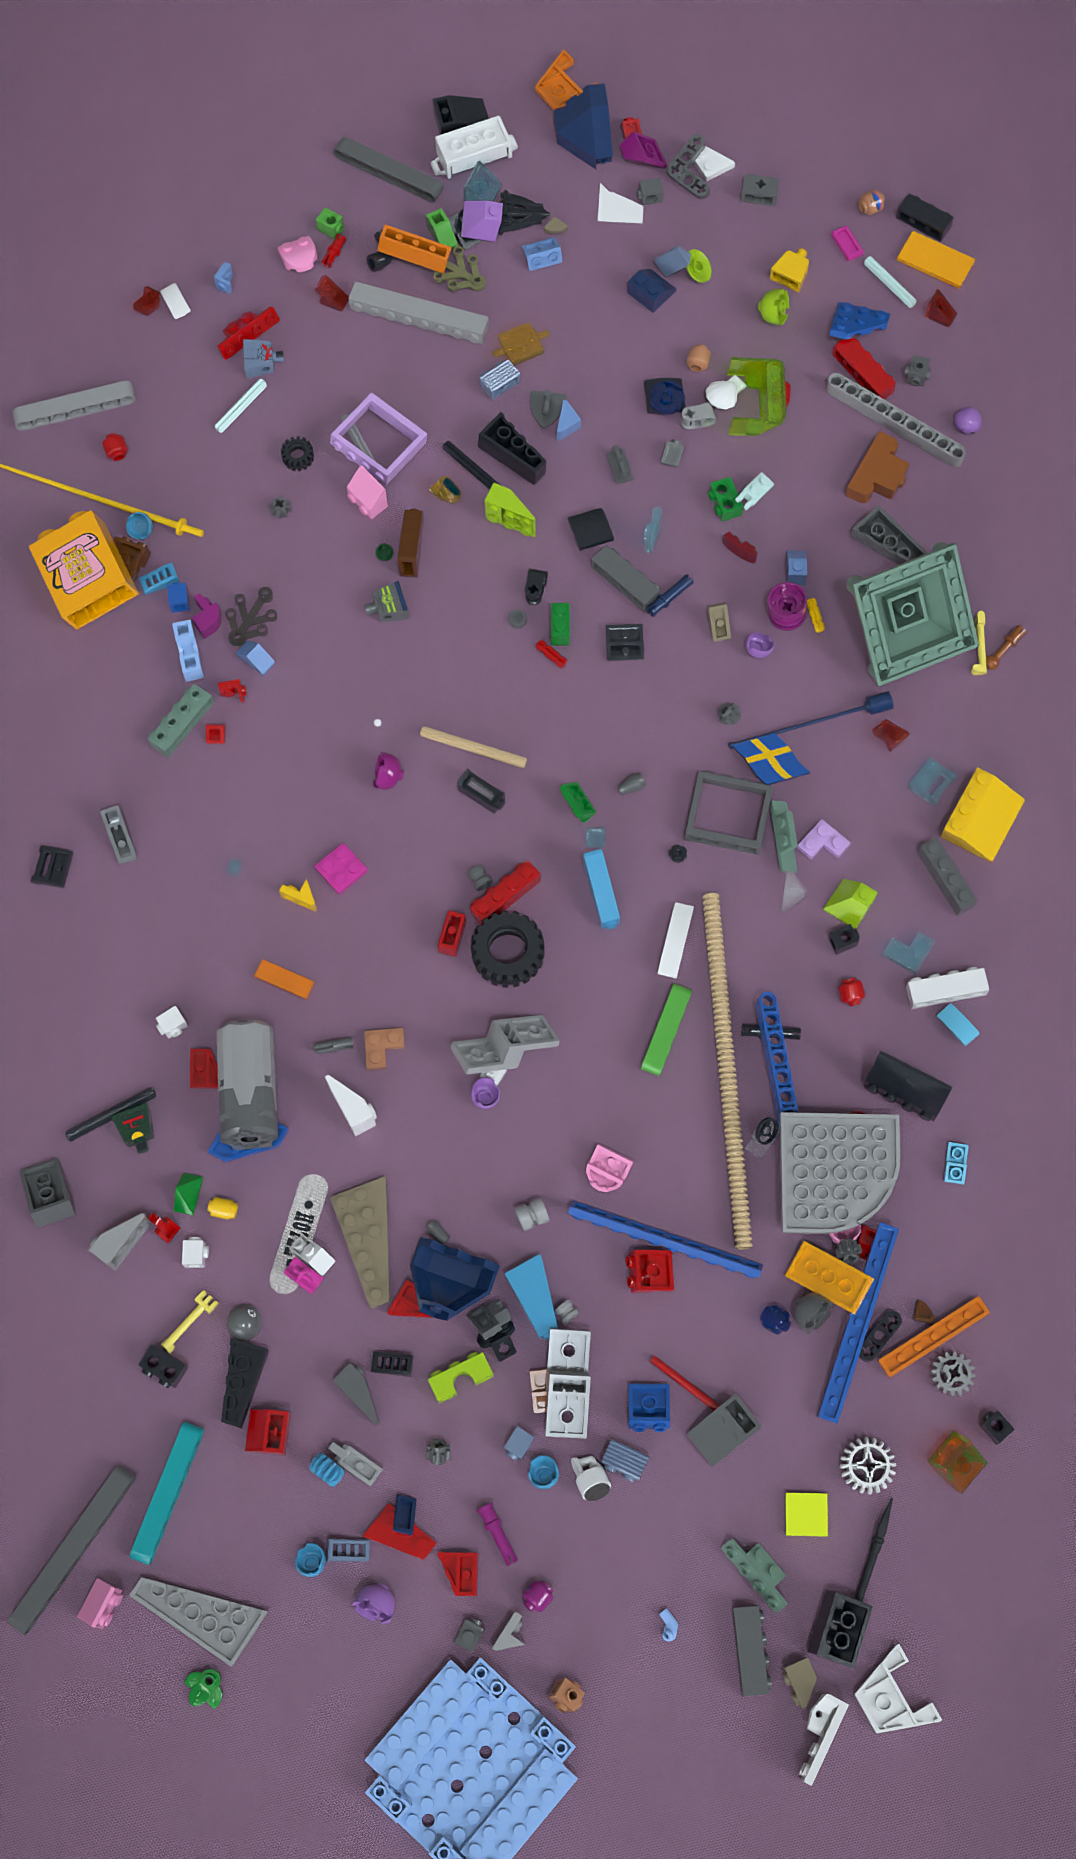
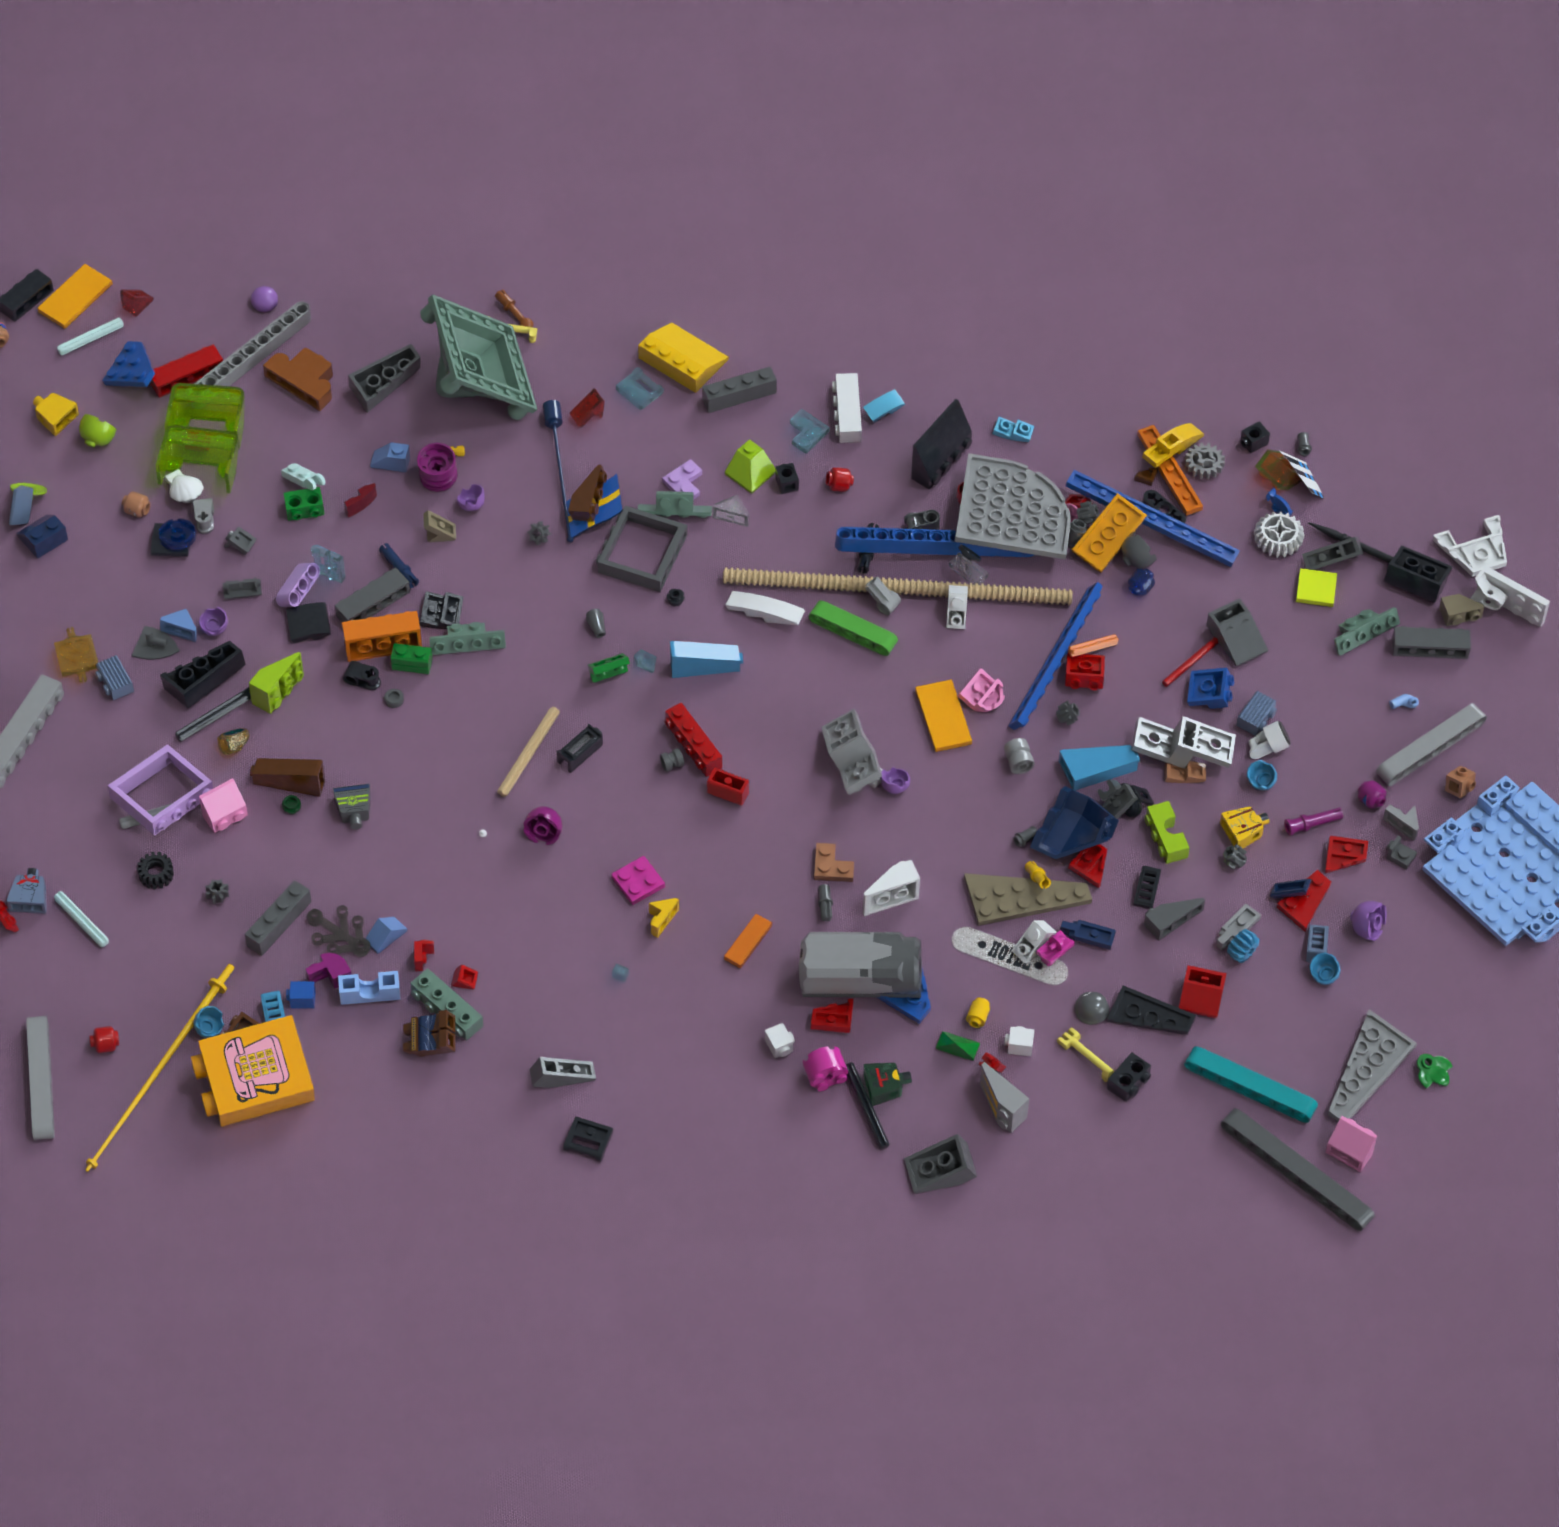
camera: 85 degrees left, 15 degrees down
black tyre [471,911,545,988] -> none
sand blue brick [504,1426,535,1461] -> none
red axle [536,640,567,668] -> none
light grey wheel [554,1299,580,1325] -> none
dark pink tile [831,225,864,262] -> none
dark grey brick [904,355,931,386] -> none
none -> clear neon green windscreen [164,383,245,449]
none -> medium lavender hair [199,607,228,636]
none -> dark grey brick [245,880,312,956]
none -> lavender beam [276,563,320,607]
none -> orange brick [342,611,422,662]
none -> reddish brown hips [403,1010,455,1057]
none -> sand green bracket [429,622,506,655]
none -> reddish brown slope [568,464,607,522]
none -> dark pink brick [802,1046,848,1092]
none -> light grey piece [865,576,901,615]
none -> dark grey piece [904,509,940,530]
none -> light orange tile [915,679,972,752]
none -> white slope [946,585,968,629]
none -> yellow pin [1025,861,1051,889]
none -> dark grey gear [1056,701,1080,726]
none -> dark blue hinge [1060,919,1116,950]
none -> dark grey cone [1068,519,1087,547]
none -> orange axle [1068,634,1119,657]
none -> yellow slope [1142,423,1204,468]
none -> yellow torso [1220,807,1270,848]
none -> blue piece [1266,488,1293,517]
none -> sticker [1279,450,1325,499]
none -> dark grey pin [1297,432,1312,456]
none -> dark grey slope [1302,536,1363,570]
none -> light grey beam [1376,703,1487,786]

